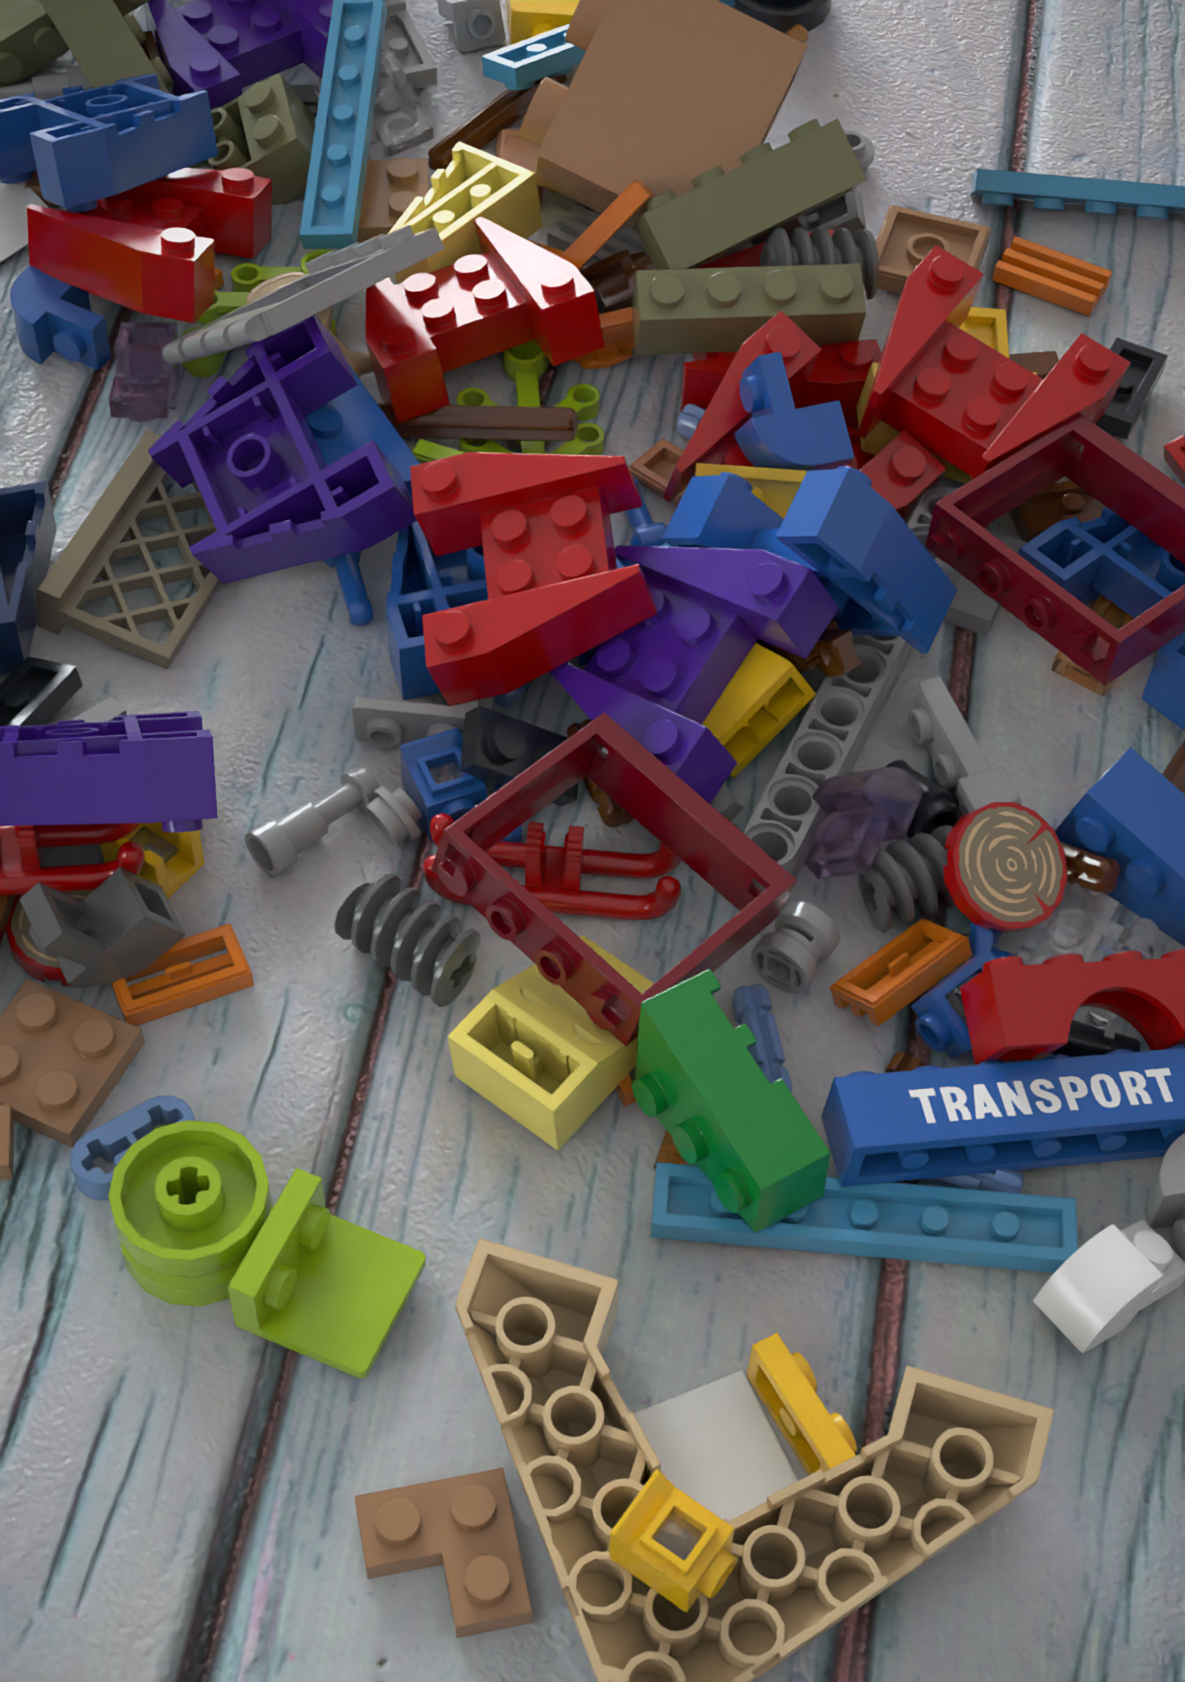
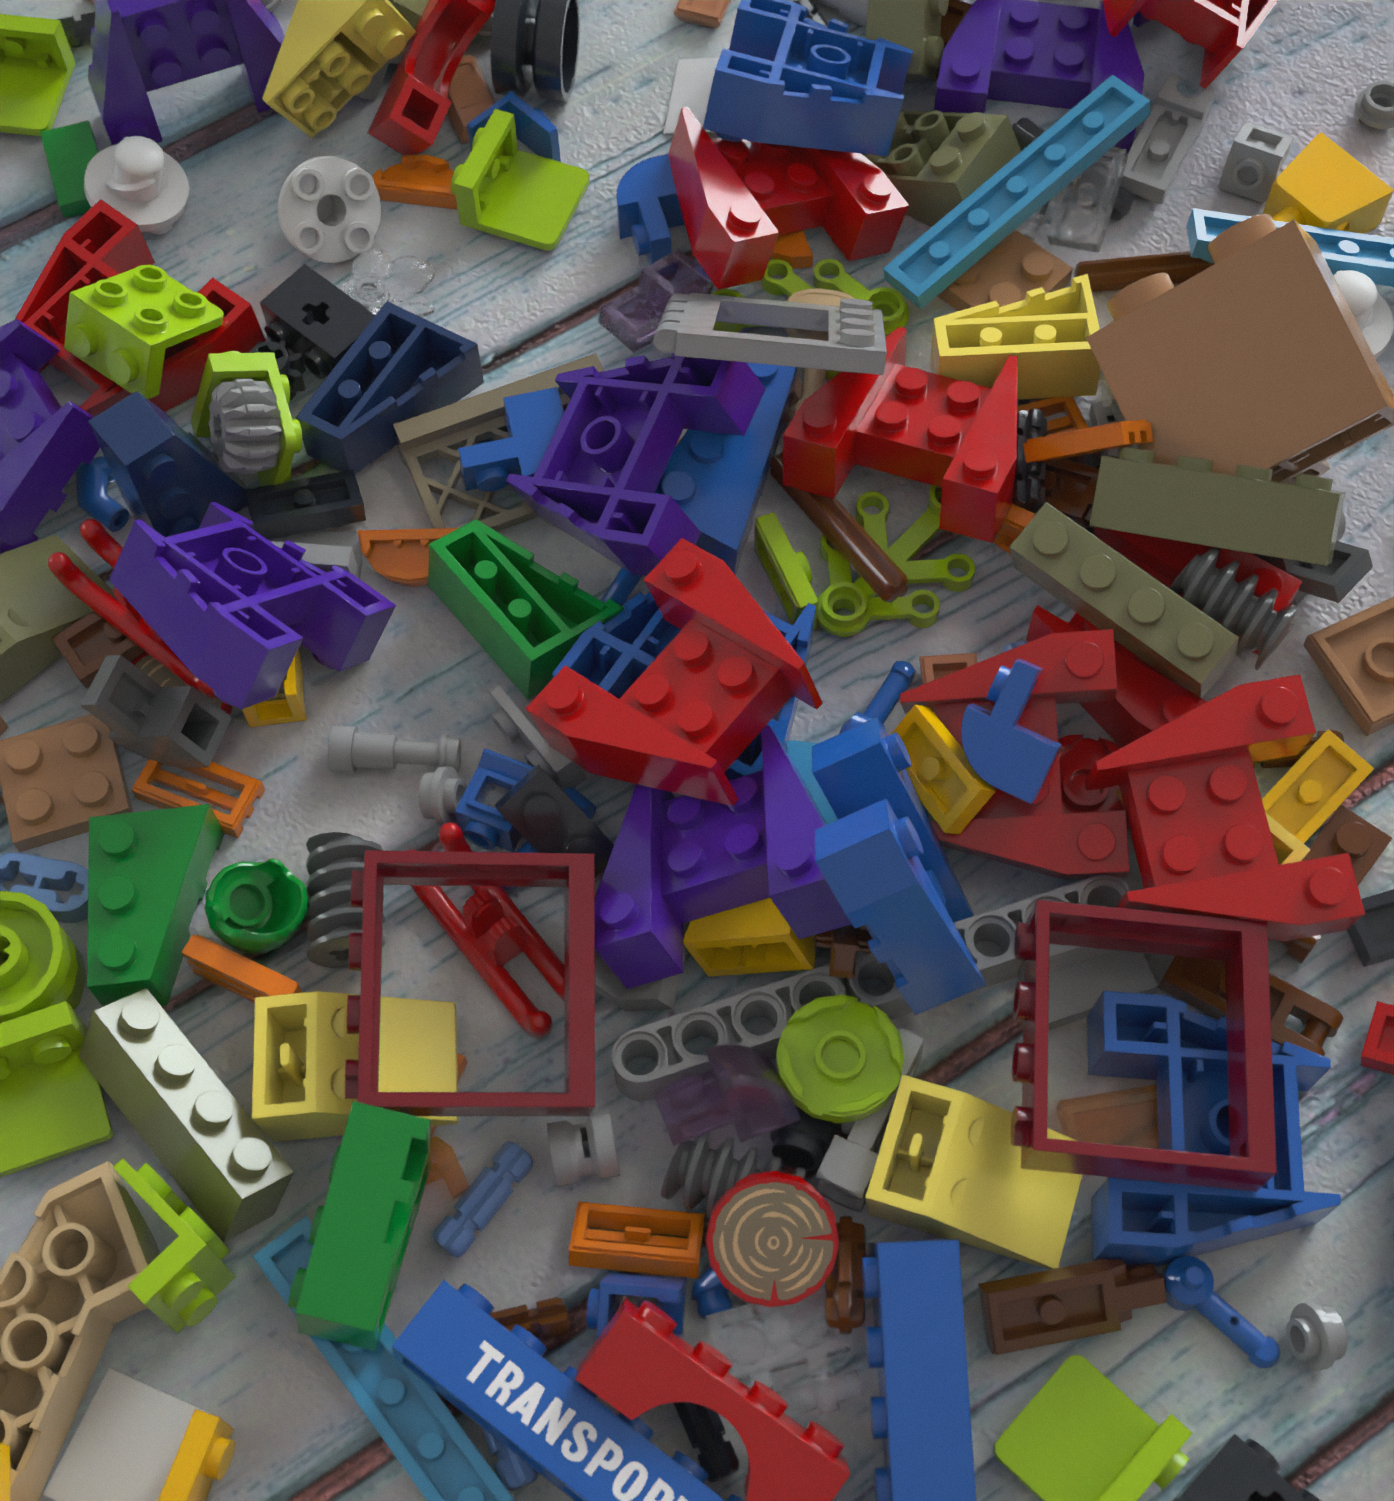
camera: 50 degrees right, 10 degrees up
none -> olive brick [79,988,294,1243]
none -> green wedge [87,804,225,1007]
none -> lime bracket [113,1158,236,1334]
none -> orange tile [181,934,303,1003]
none -> green hair [204,858,309,954]
none -> orange tile [357,528,458,587]
none -> green wedge [428,519,624,700]
none -> blue brick [458,387,564,492]
none -> lime tile [776,994,905,1124]
none -> light yellow slope [865,1075,1083,1270]

